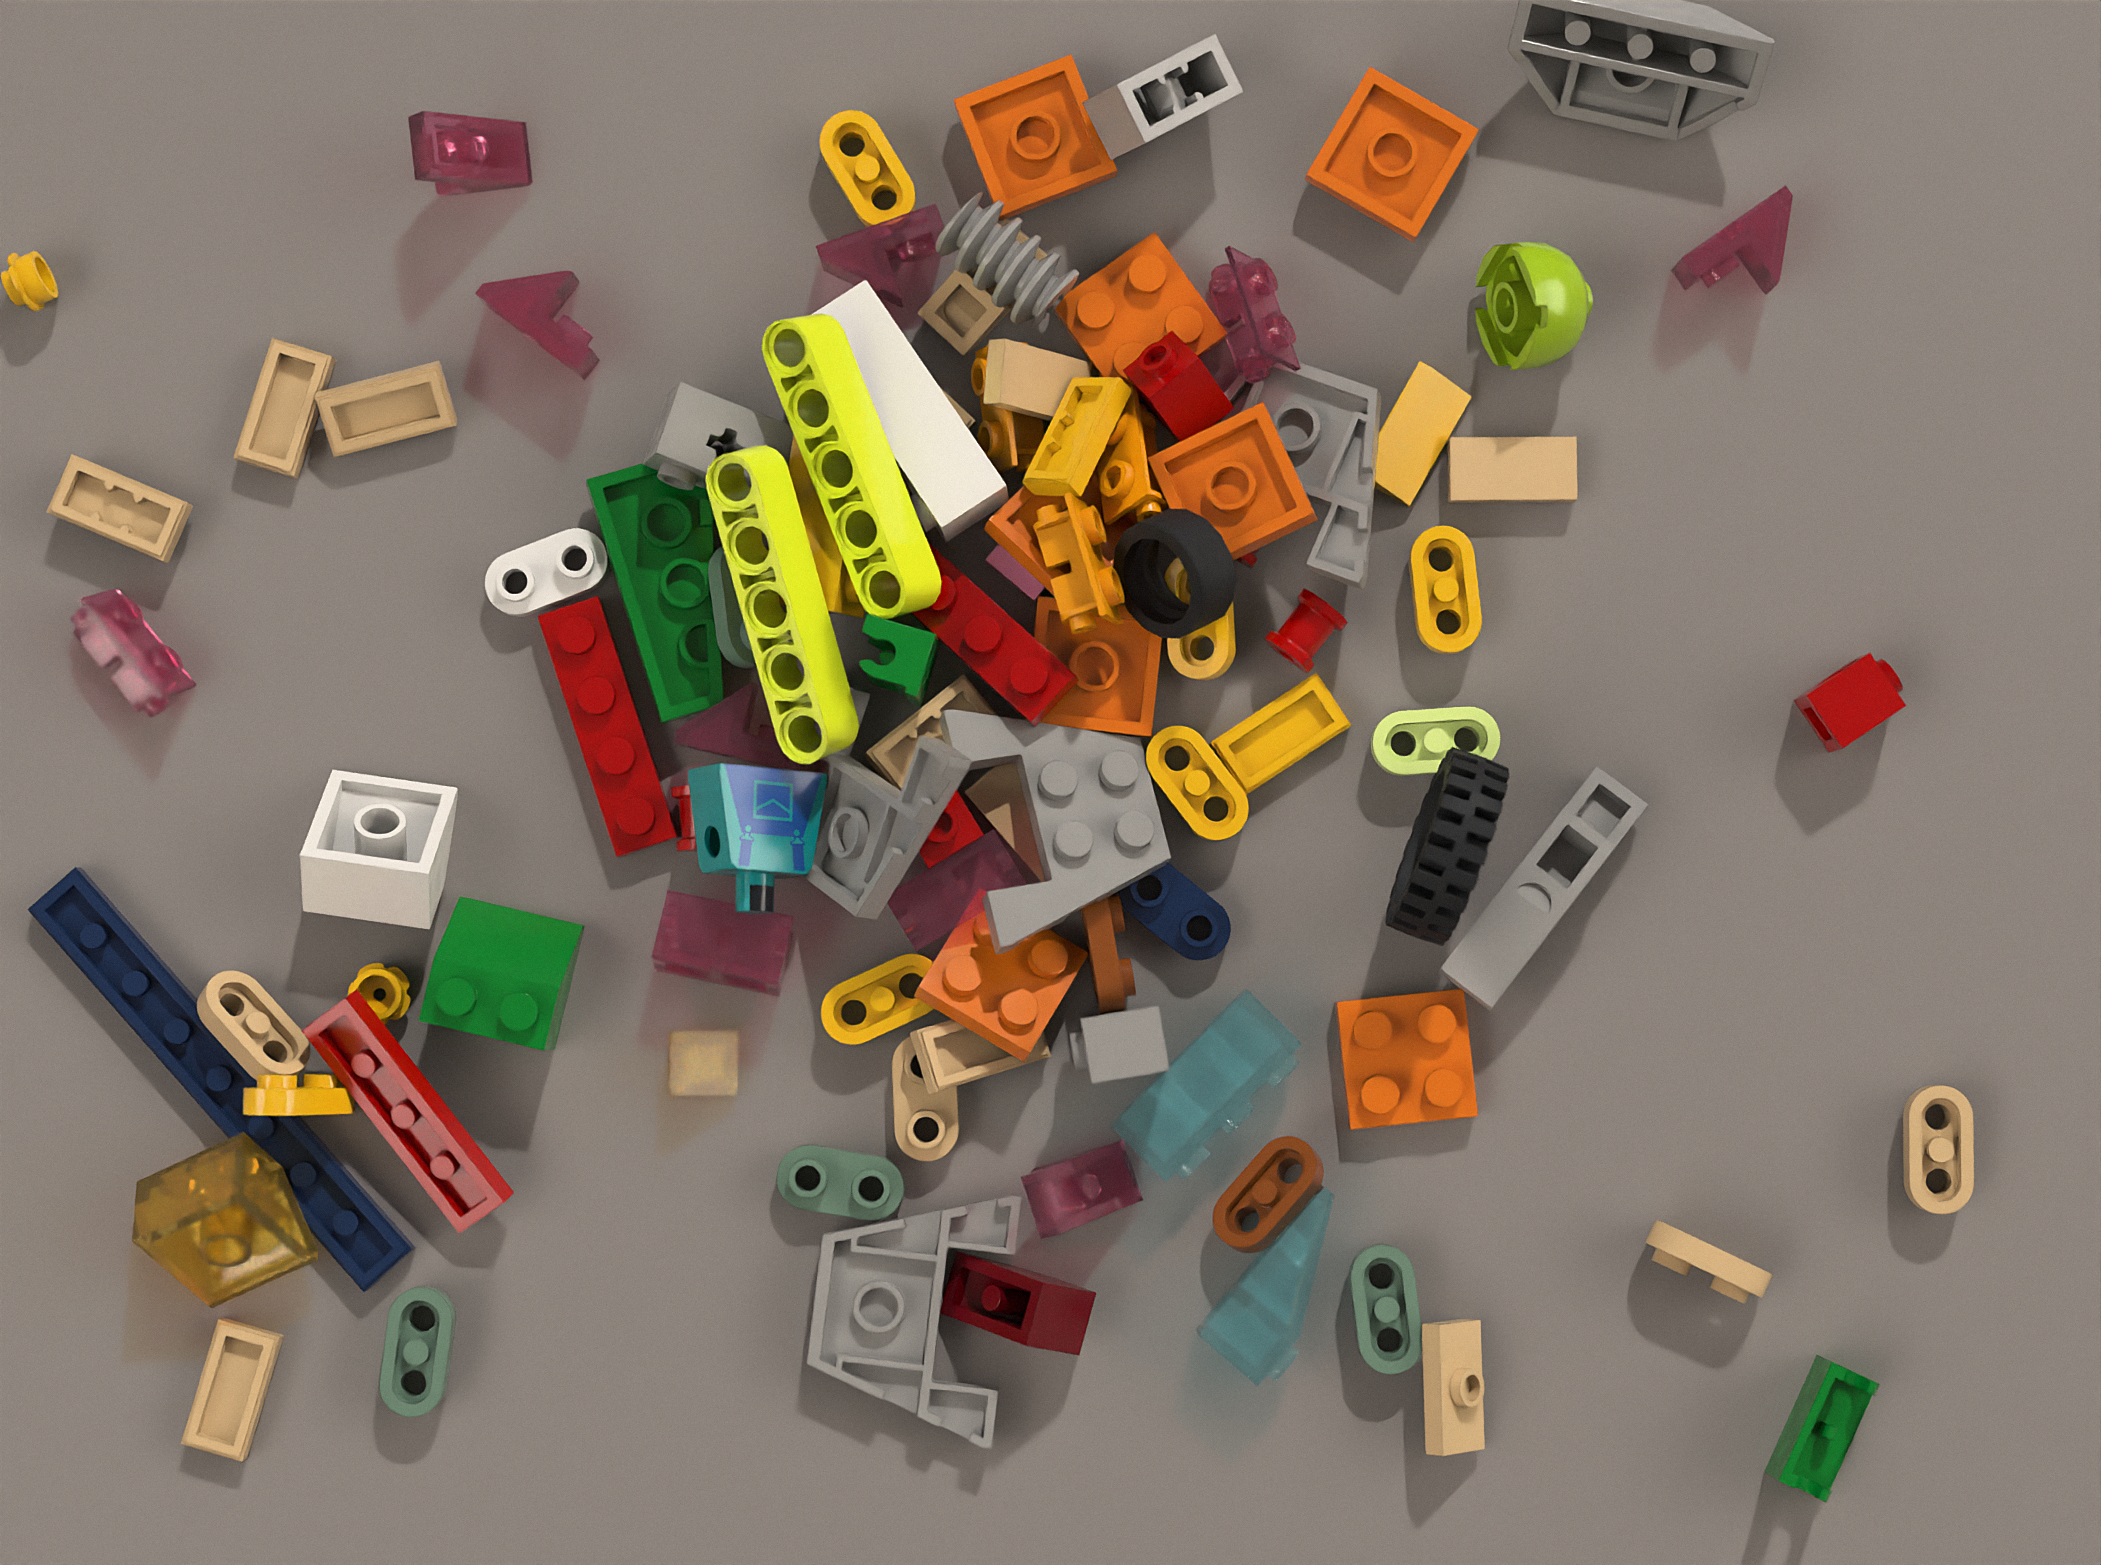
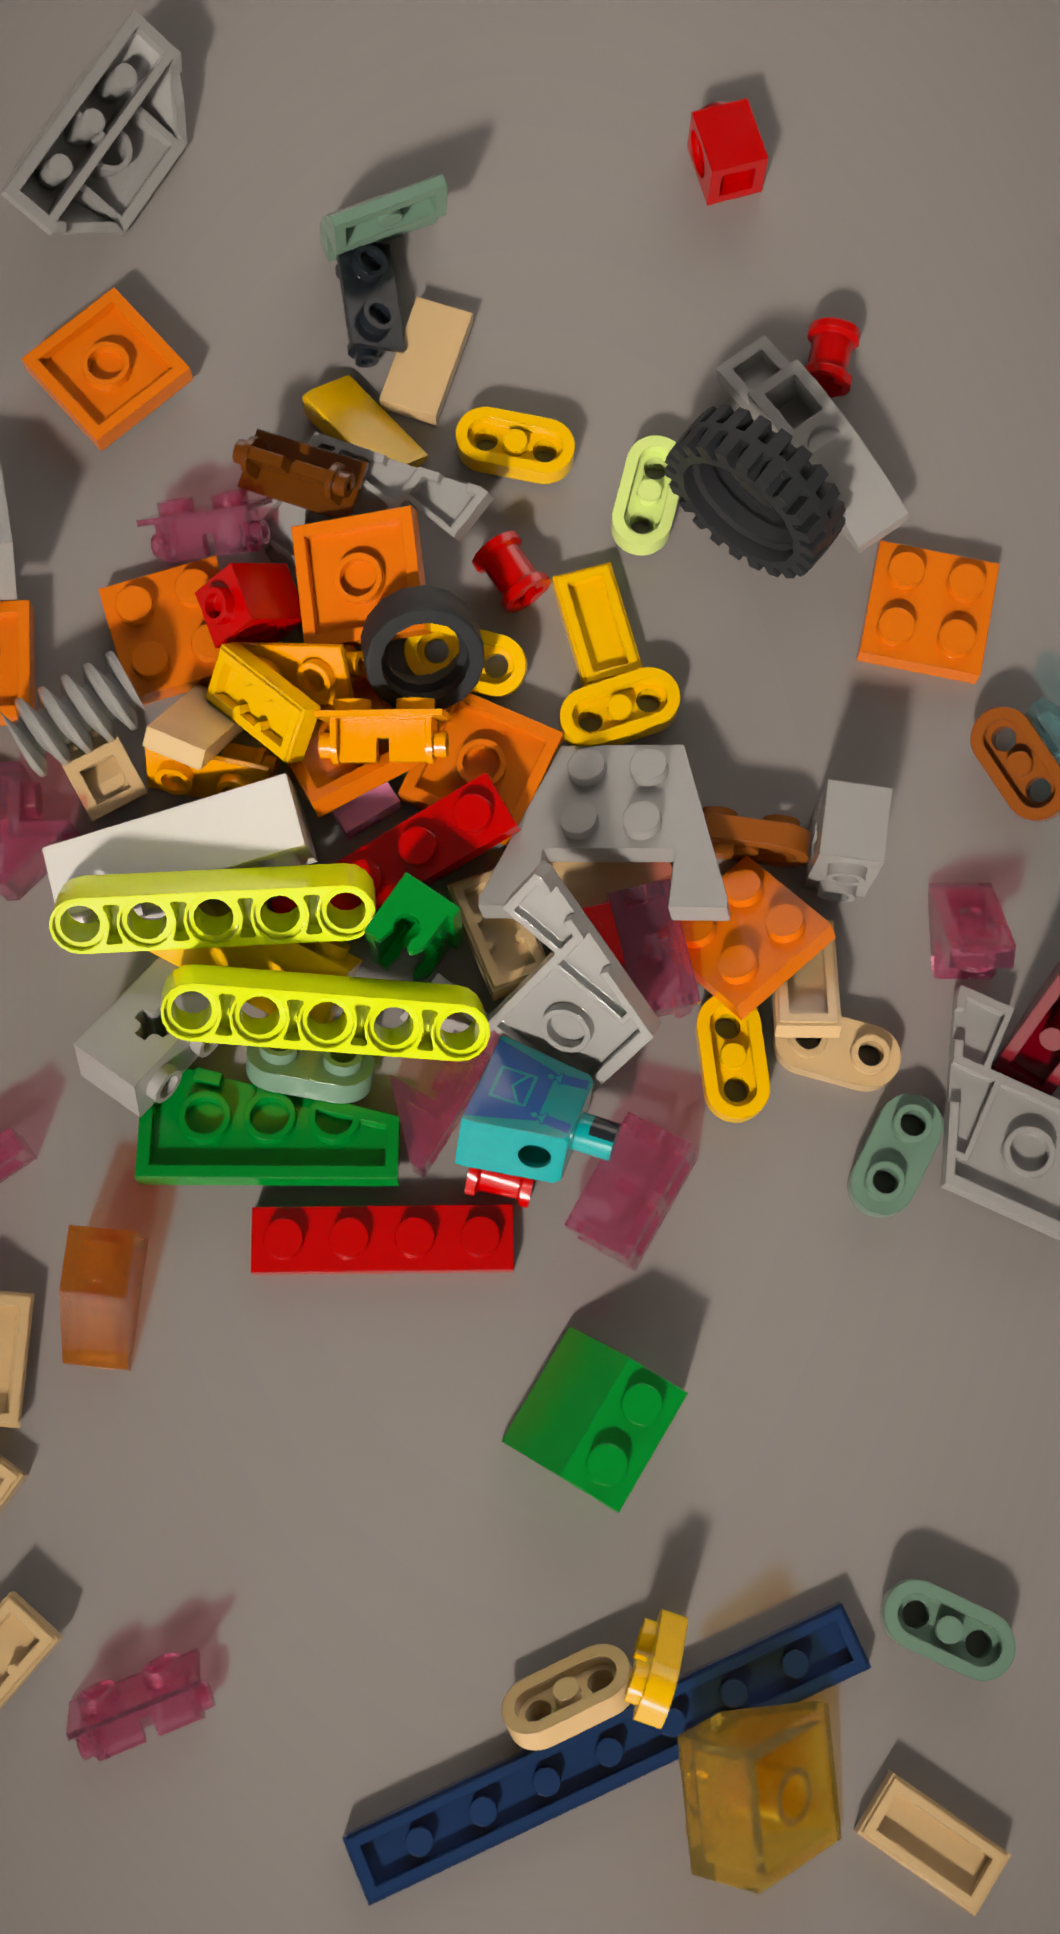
camera: 75 degrees left, 10 degrees down
white slope [300,770,458,929] -> none
plate [301,989,514,1234] -> none
yellow plate [348,963,411,1025] -> none
white plate [485,528,611,617] -> none
clear yellow slope [669,1030,737,1096] -> none
clear light blue brick [1110,989,1302,1182] -> none
dark blue plate [1117,862,1231,961] -> none
lime cylinder [1475,242,1593,370] -> none
clear pink slope [1671,185,1793,295] -> none
none -> clear orange slope [59,1225,148,1371]
none -> reddish brown hinge [232,429,369,519]
none -> sand green slope [320,174,448,262]
none -> black hinge [335,242,406,368]
none -> red bush [804,317,861,398]

